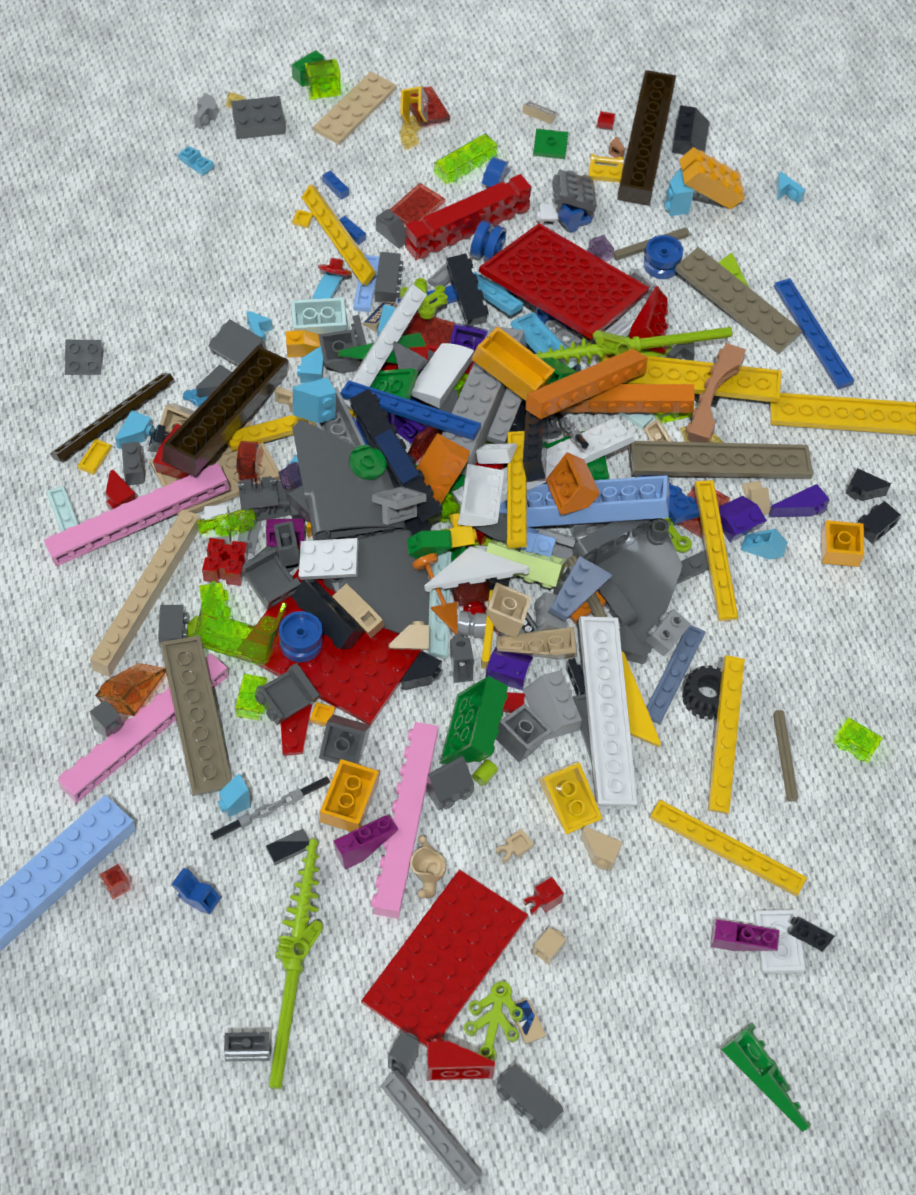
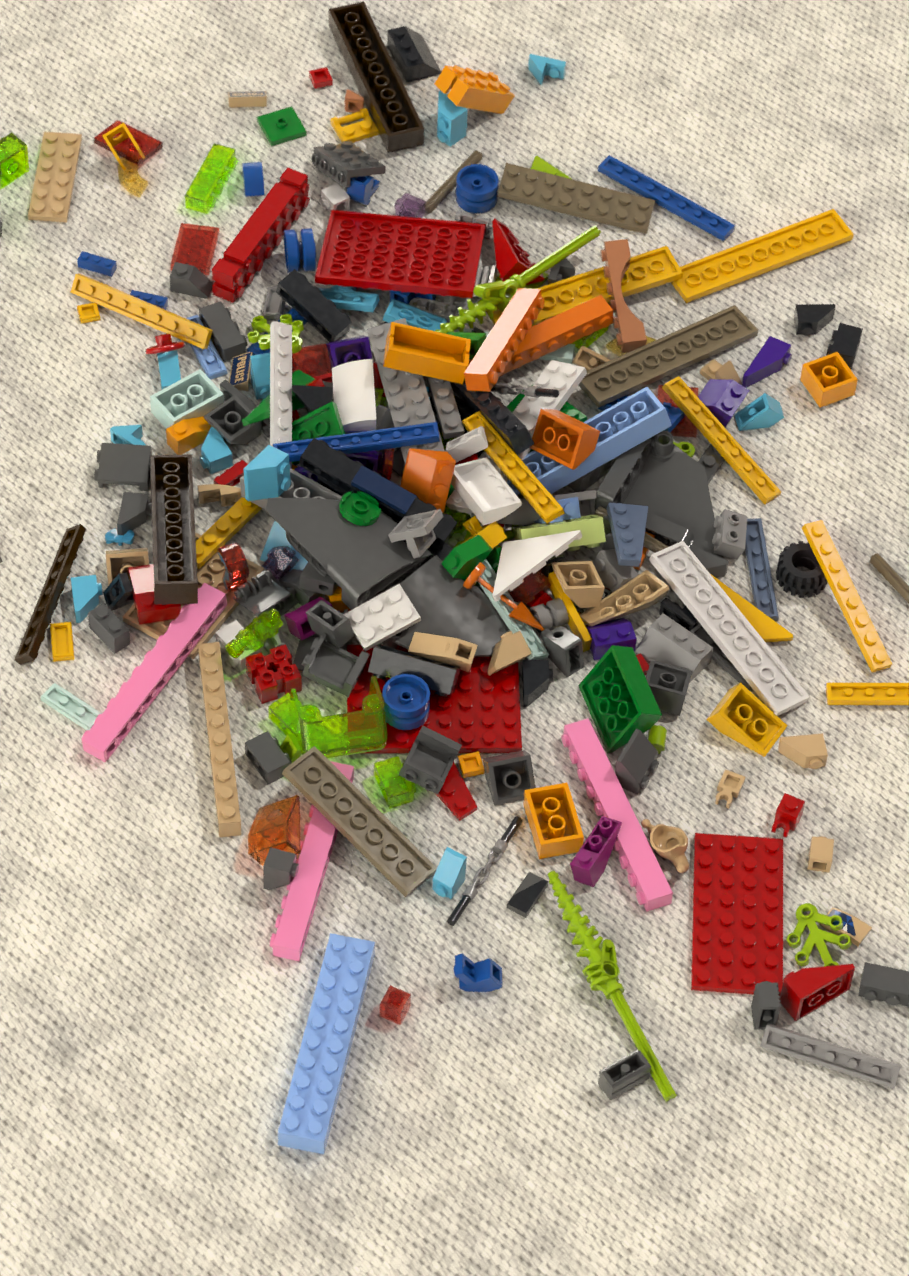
camera: 30 degrees left, 5 degrees down
red slope [105,469,136,510] -> none

